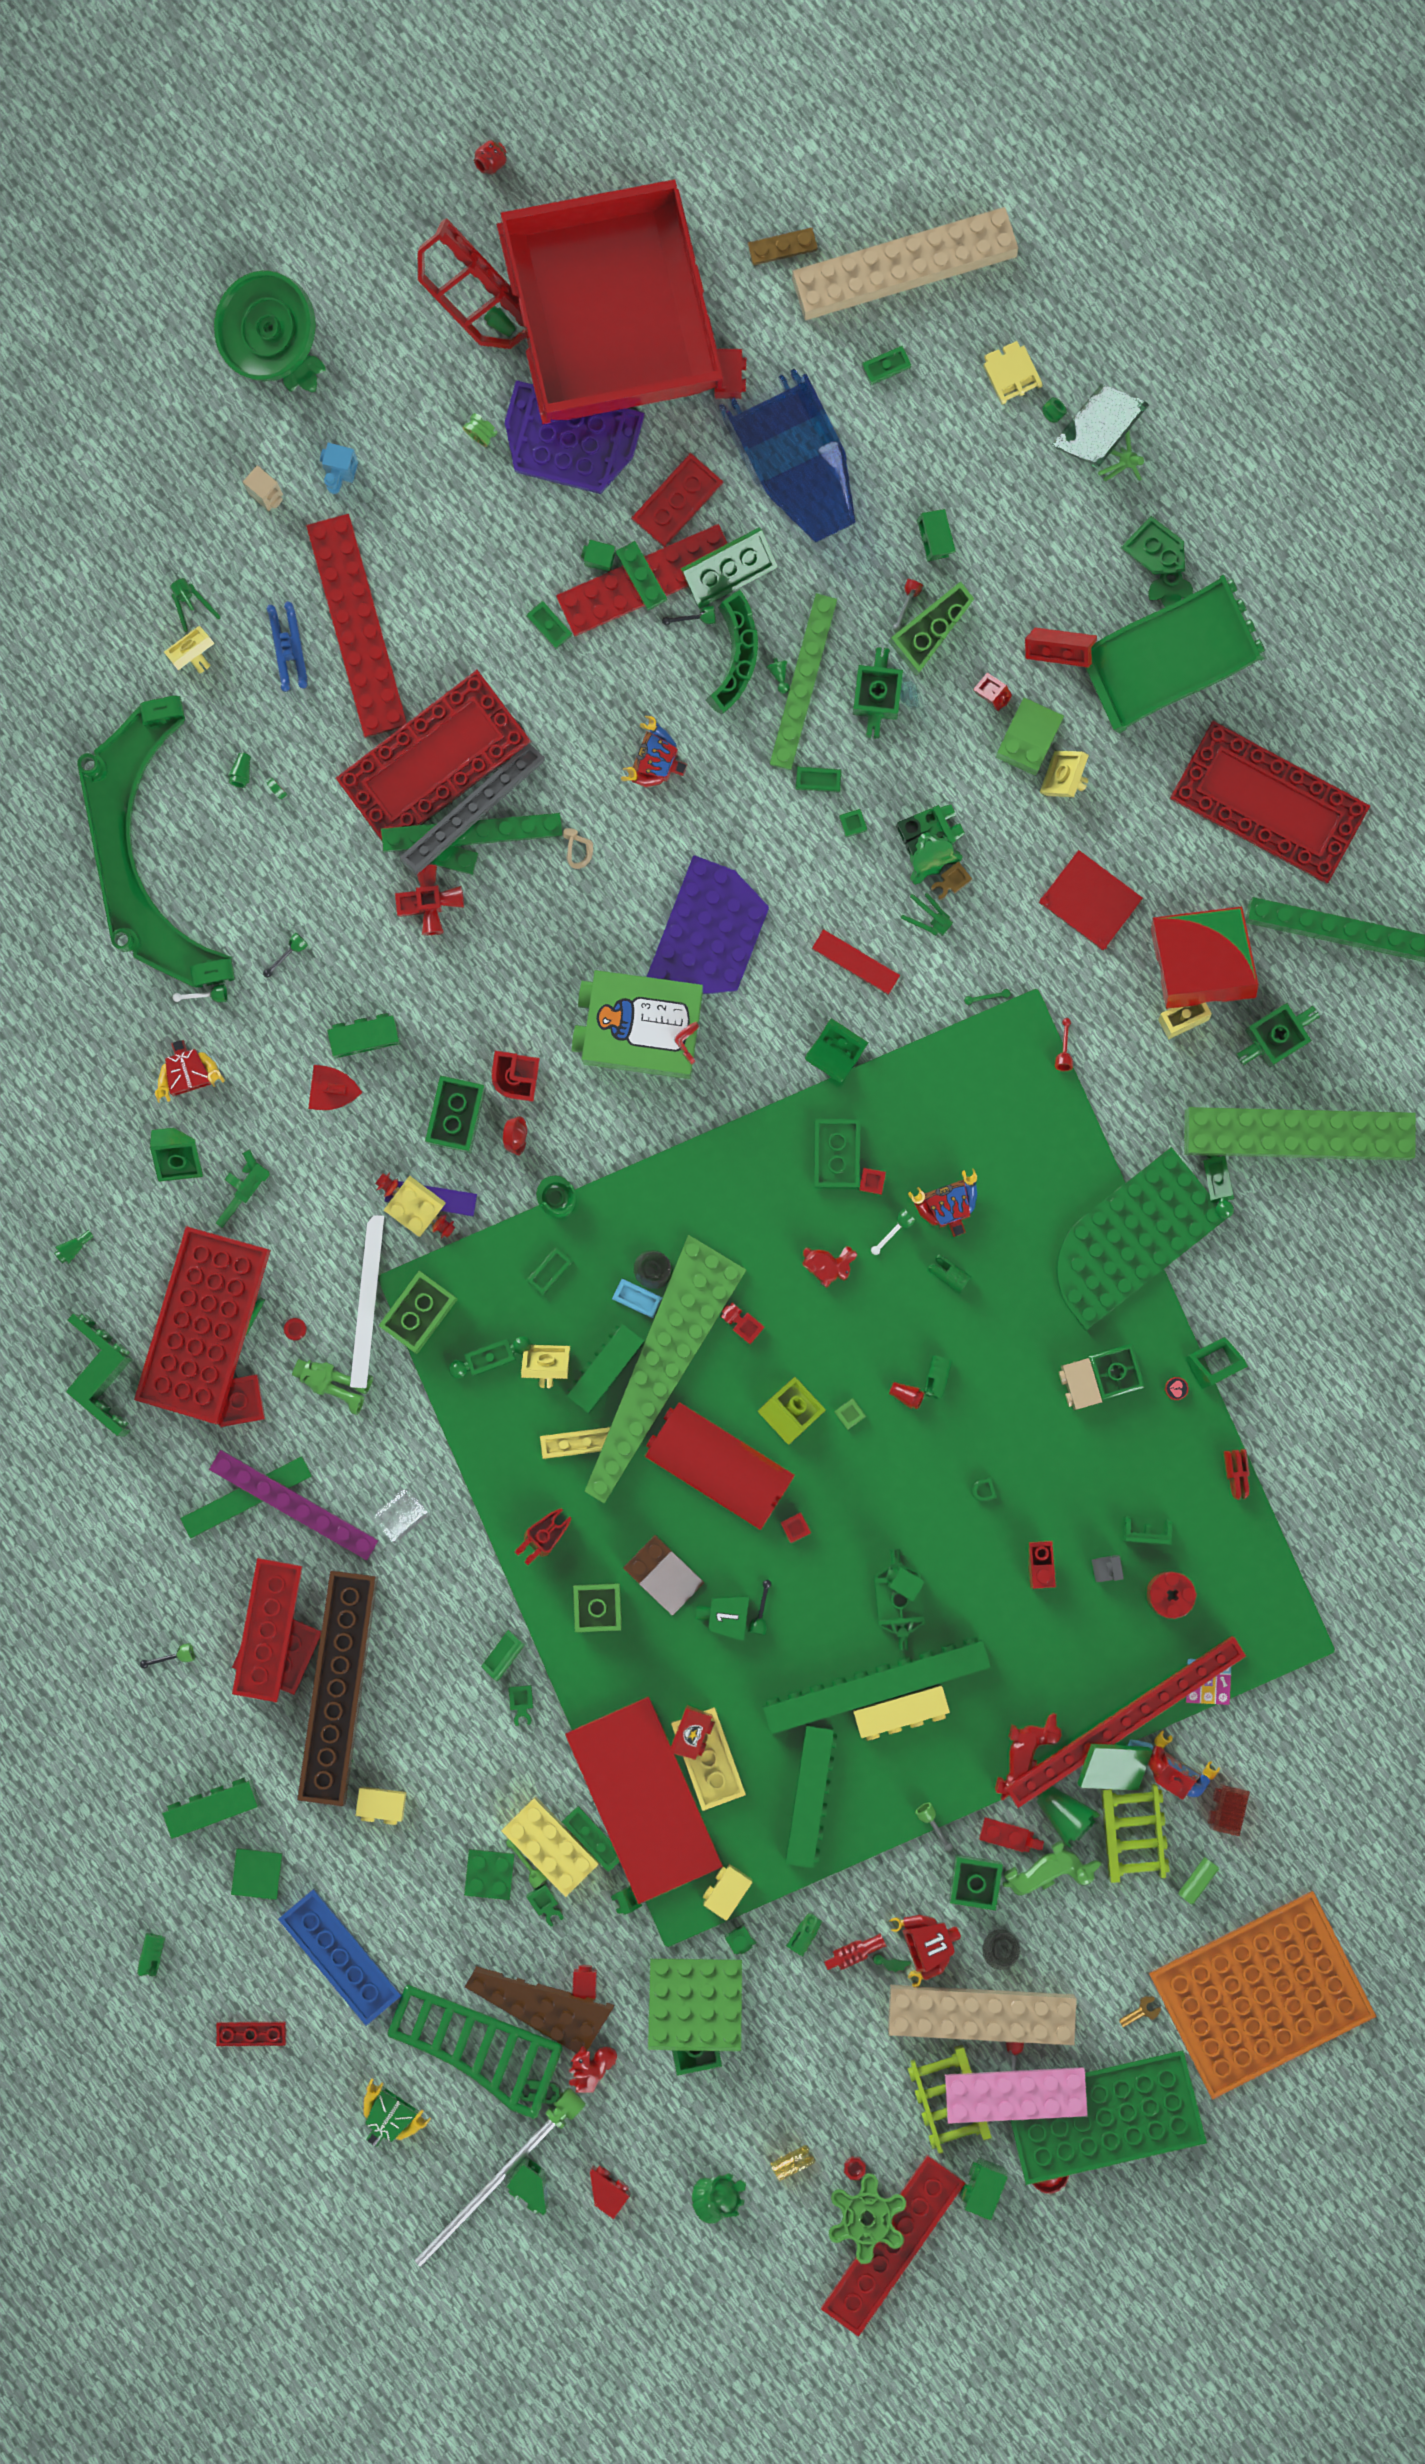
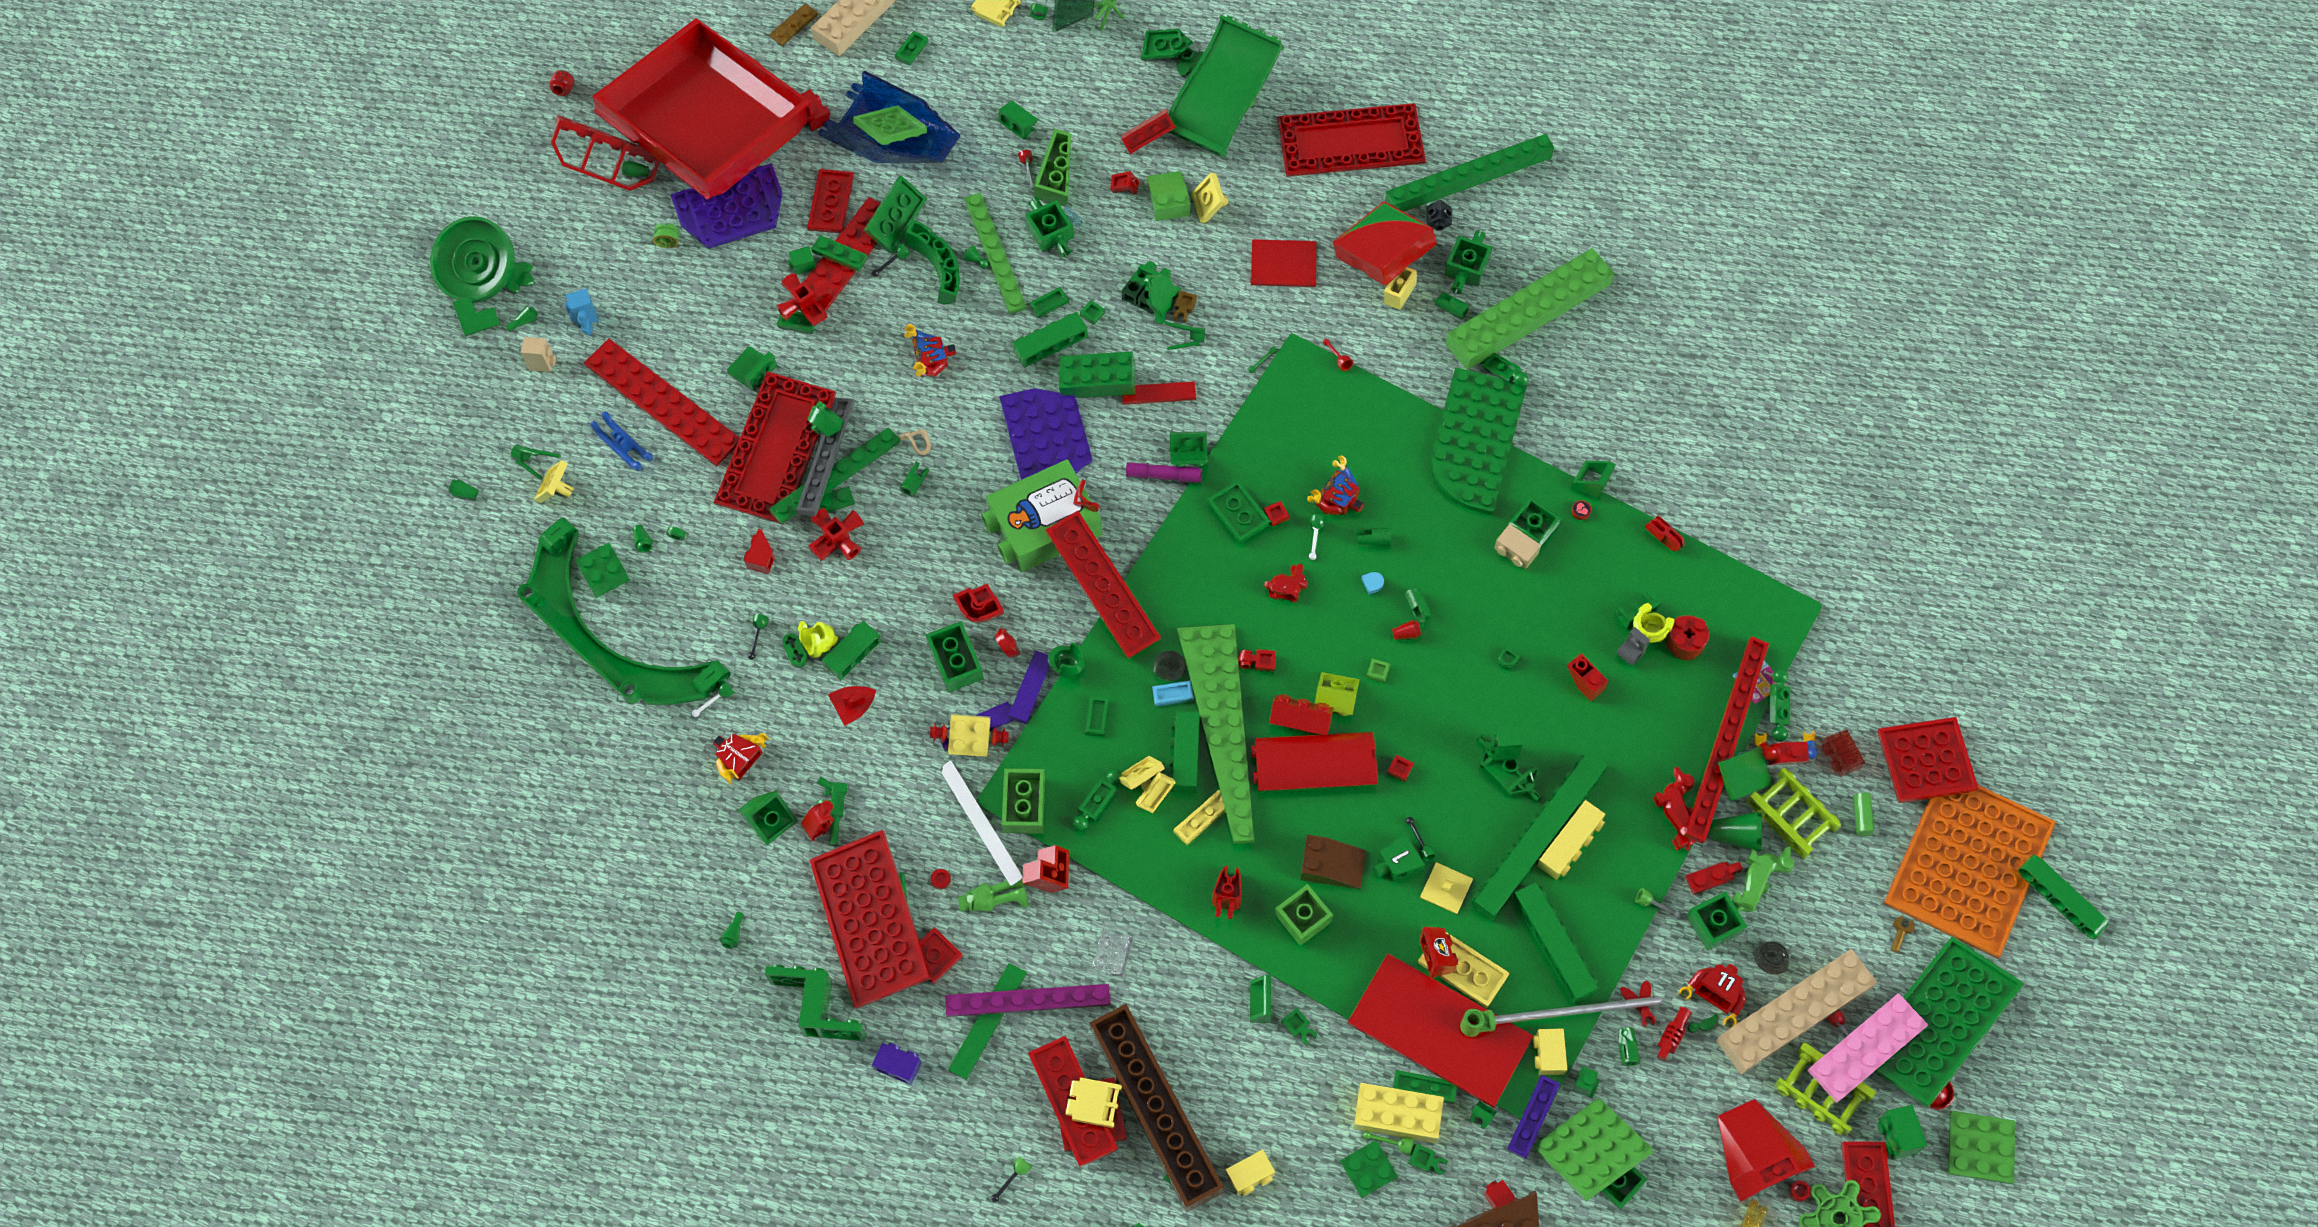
camera: 40 degrees left, 20 degrees down
none -> green cone [448,479,479,500]
none -> green tile [453,296,500,337]
none -> green cone [506,305,539,332]
none -> green brick [575,542,630,598]
none -> green bracket [727,347,777,392]
none -> red slope [743,529,775,575]
none -> red brick [776,273,832,327]
none -> green beam [782,633,808,668]
none -> neon yellow helmet [798,621,838,658]
none -> red piece [801,800,834,841]
none -> green cone [807,401,844,438]
none -> bright green plate [853,105,927,145]
none -> dark purple brick [872,1042,921,1085]
none -> green hinge [900,461,930,497]
none -> dark purple tile [1008,650,1050,724]
none -> green brick [1012,312,1088,368]
none -> red brick [1022,845,1069,893]
none -> red plate [1045,511,1161,659]
none -> green brick [1059,351,1136,398]
none -> light yellow plate [1066,1078,1122,1128]
none -> magenta piece [1126,462,1202,483]
none -> light yellow tile [1136,772,1176,813]
none -> red brick [1269,694,1334,736]
none -> medium azure tile [1361,572,1384,595]
none -> light yellow piece [1420,862,1473,914]
none -> black brick [1426,200,1452,231]
none -> green hinge [1434,292,1470,319]
none -> flat silver piece [1460,996,1662,1037]
none -> dark purple tile [1507,1075,1561,1160]
none -> red piece [1620,980,1656,1028]
none -> neon yellow helmet [1633,603,1674,643]
none -> red wedge [1717,1099,1815,1202]
none -> green plate [1770,669,1790,742]
none -> red plate [1877,717,1979,803]
none -> bright green plate [1948,1111,2015,1184]
none -> green beam [2018,855,2109,940]

